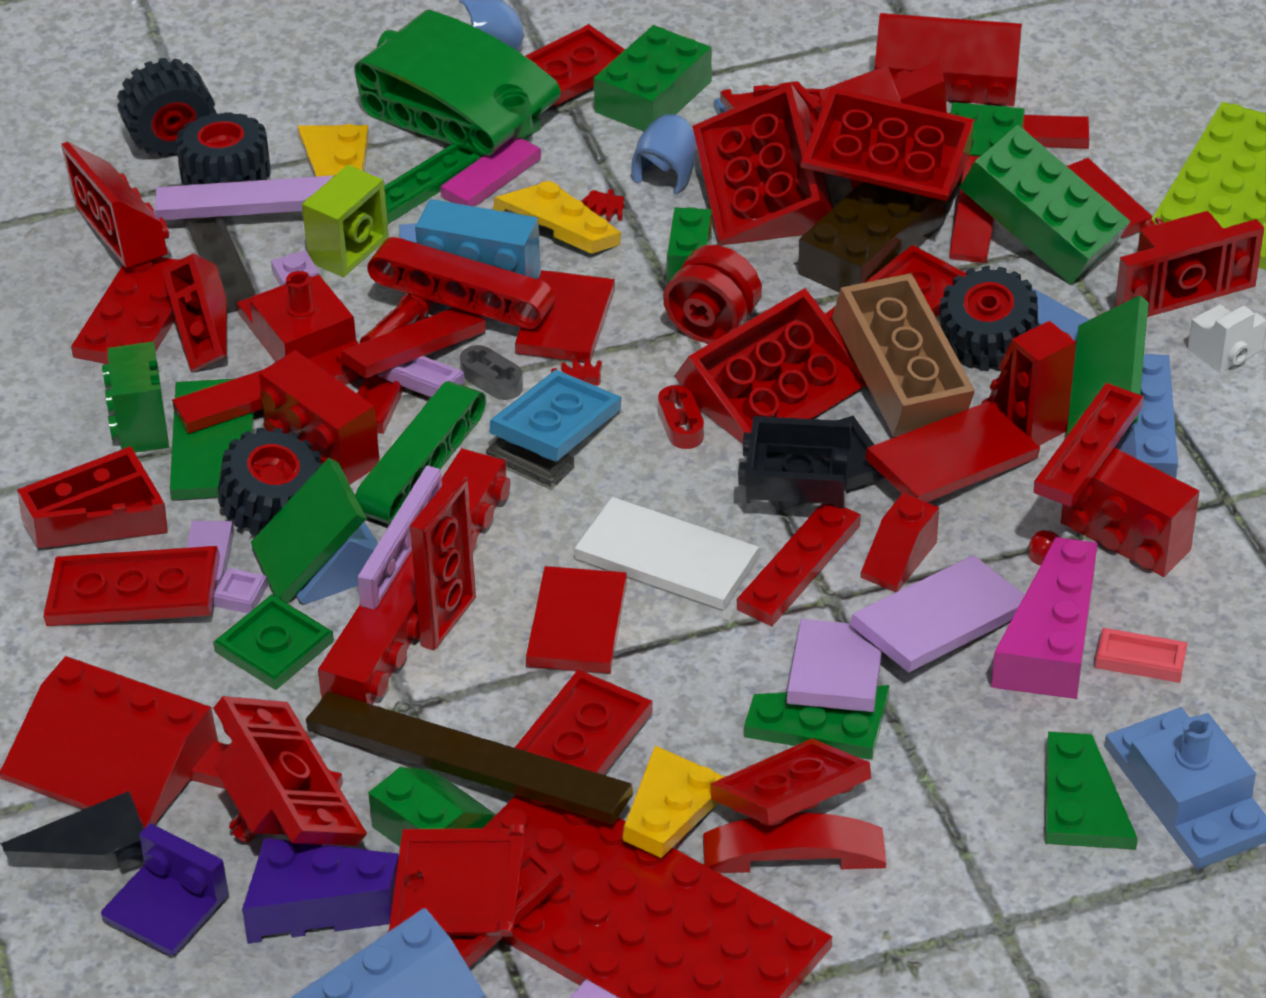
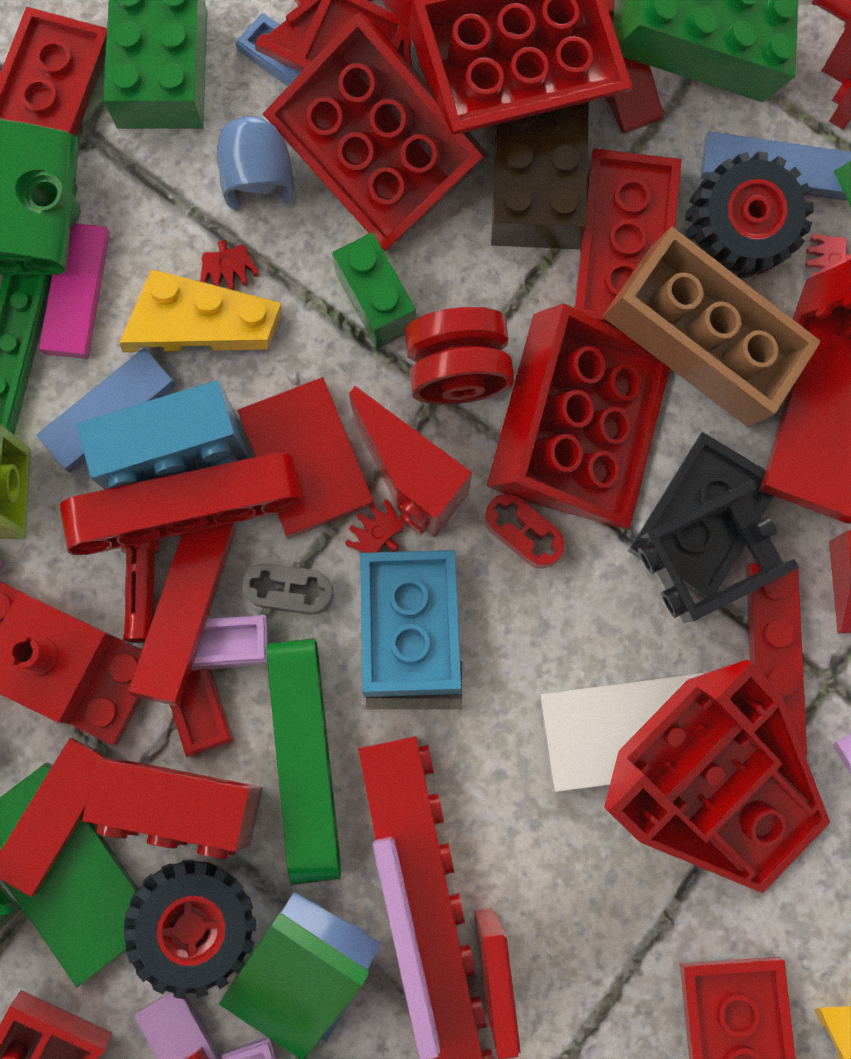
camera: 35 degrees left, 35 degrees up
red tile [526,566,627,674] -> none
none -> red slope [349,386,472,537]
none -> red wedge [604,660,830,893]

